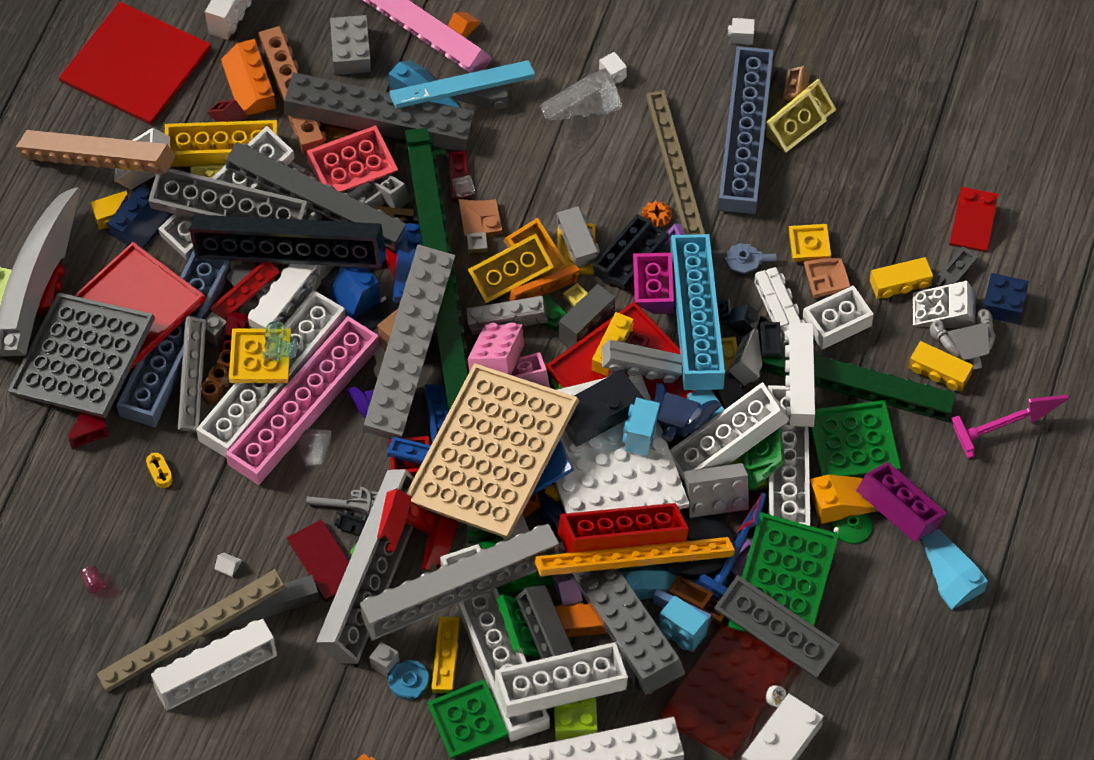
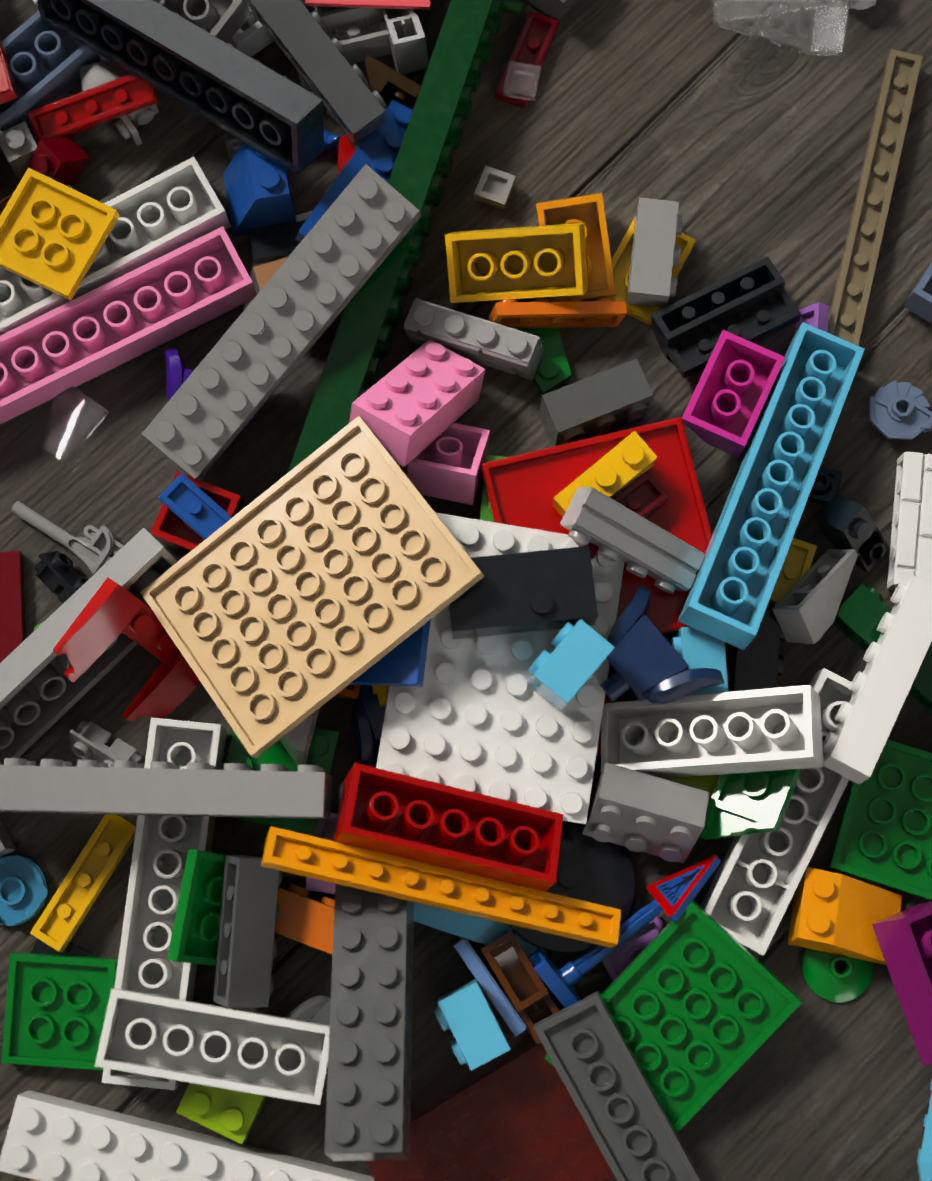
camera: 25 degrees right, 20 degrees up
white brick [248,264,334,329] -> none
clear light blue piece [262,321,298,361] -> none
blue plate [423,384,448,443] -> none
nougat plate [459,199,502,240] -> none
light yellow tile [563,283,588,307] -> none
orange gear [642,200,672,228] -> none
black tile [760,322,782,358] -> none

